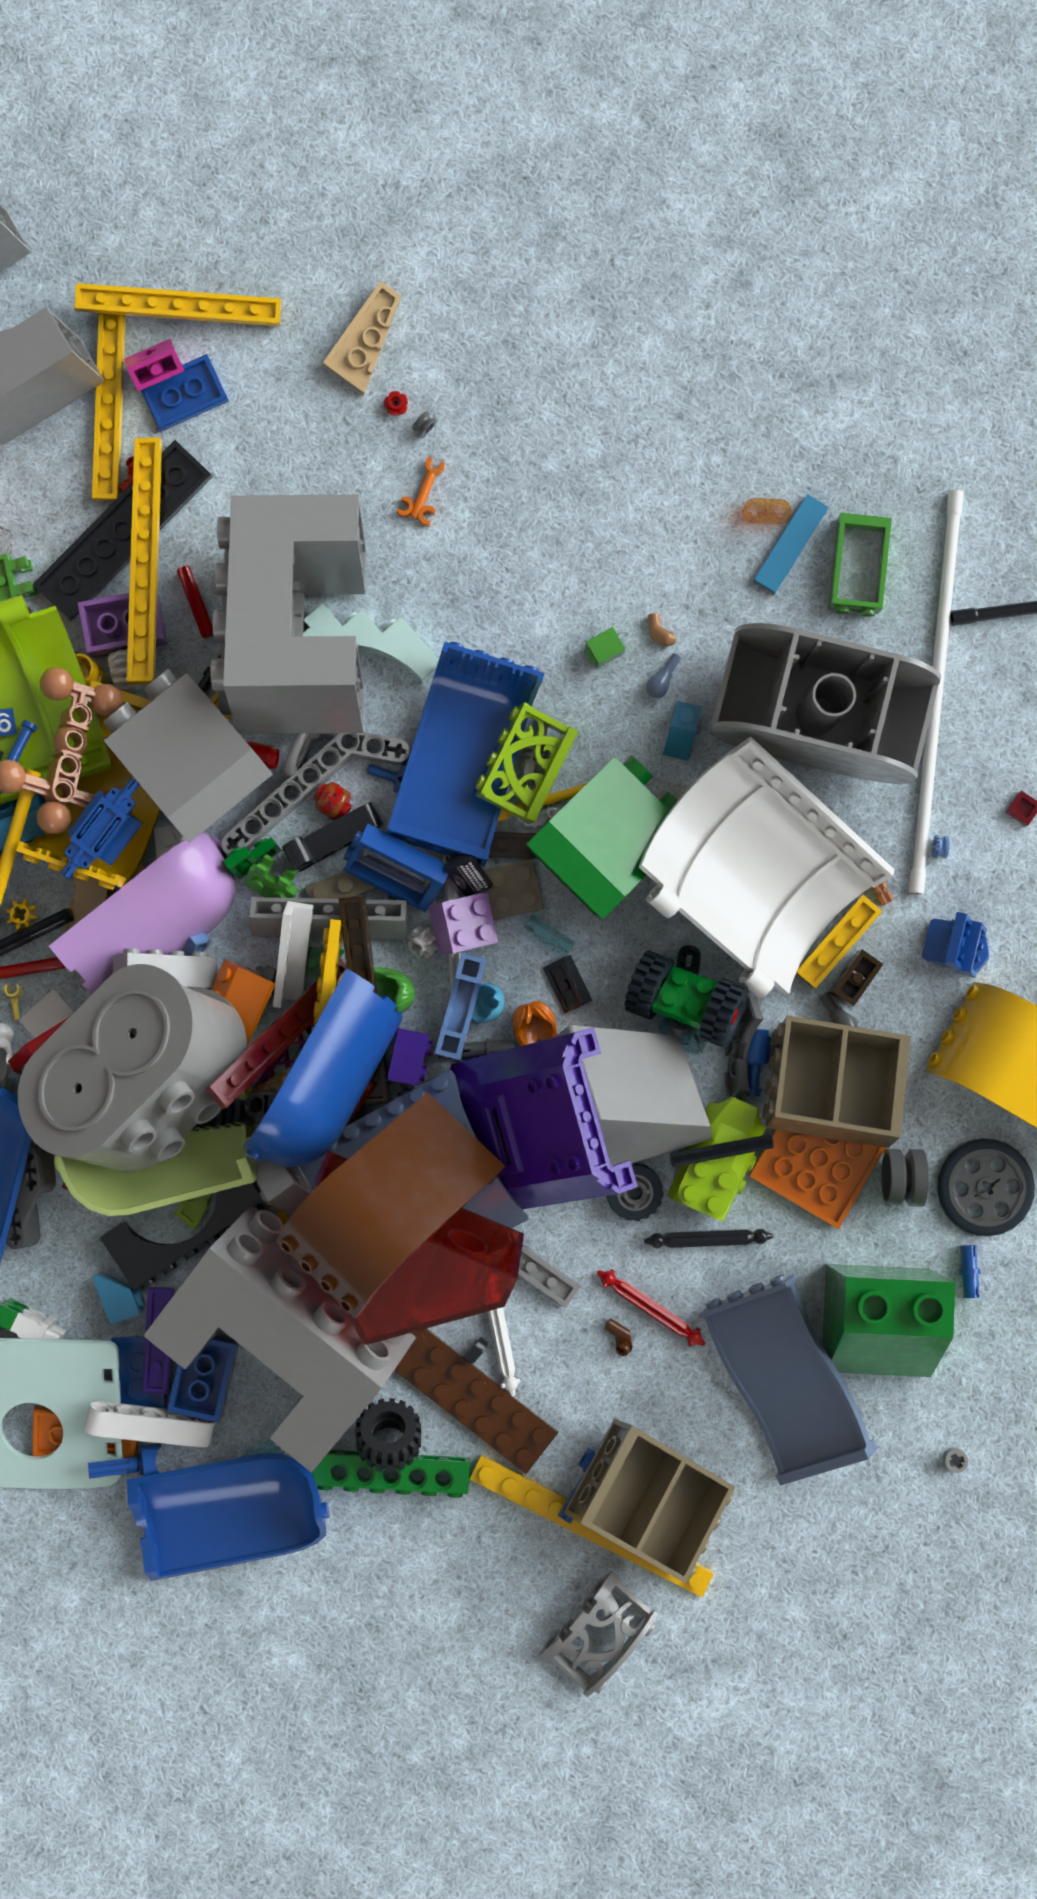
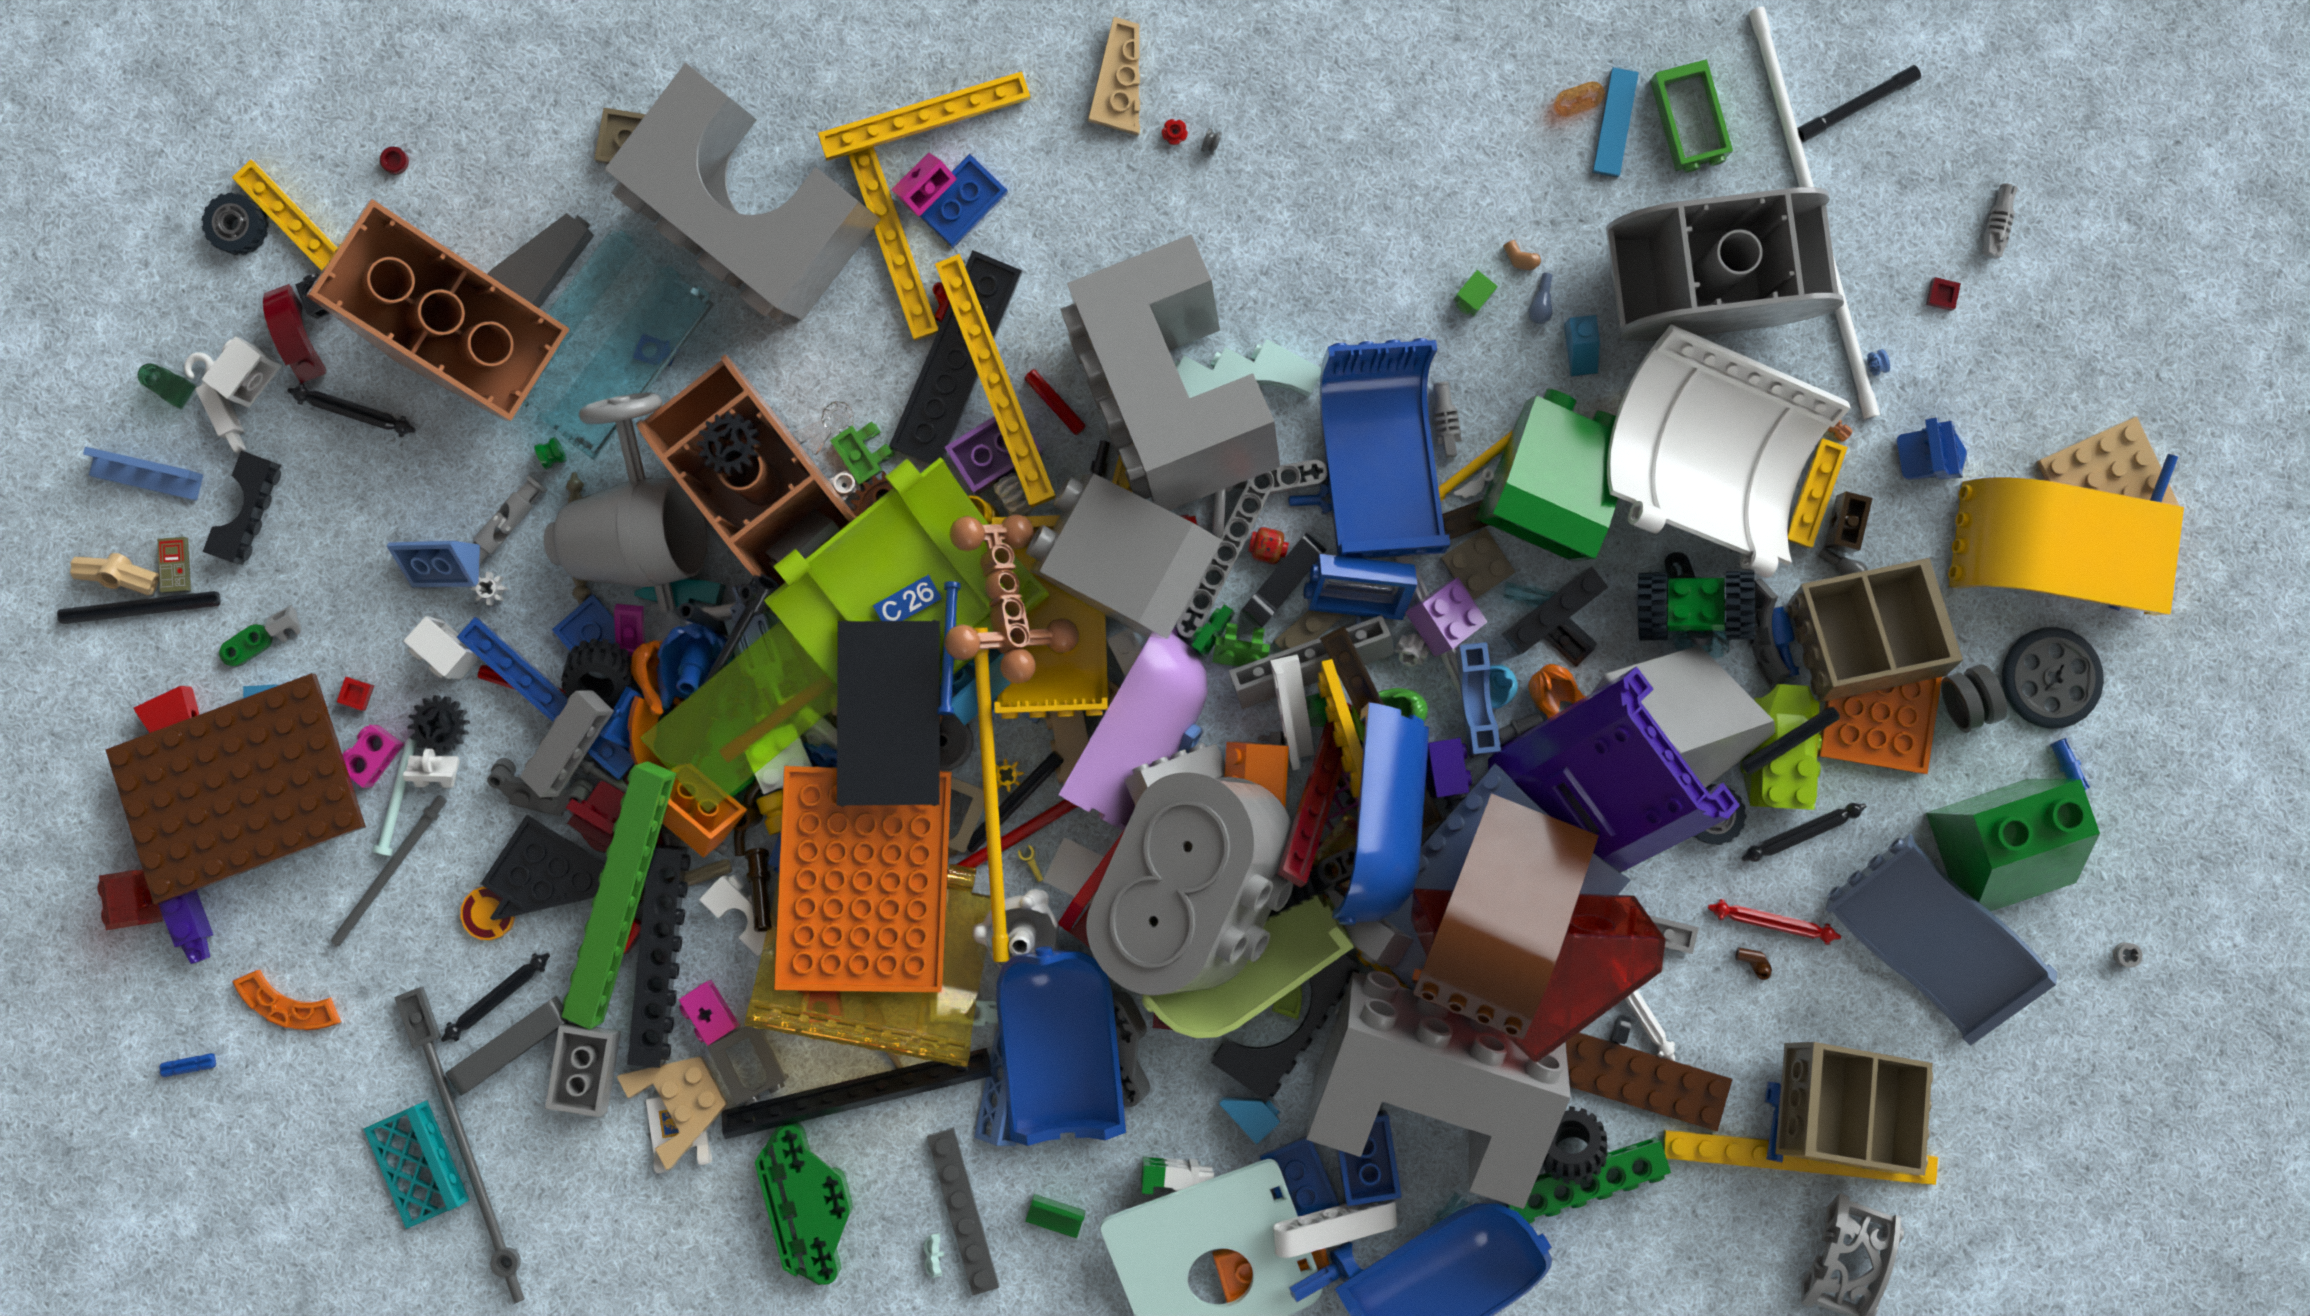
camera: 20 degrees left, 0 degrees up
blue piece [60,778,143,879] -> none
dark purple tile [142,1287,176,1394] -> none
orange bar [396,457,444,527] -> none
slope [445,854,493,896] -> none
lime fence [475,702,579,824] -> none
none -> black arch [1502,566,1608,655]

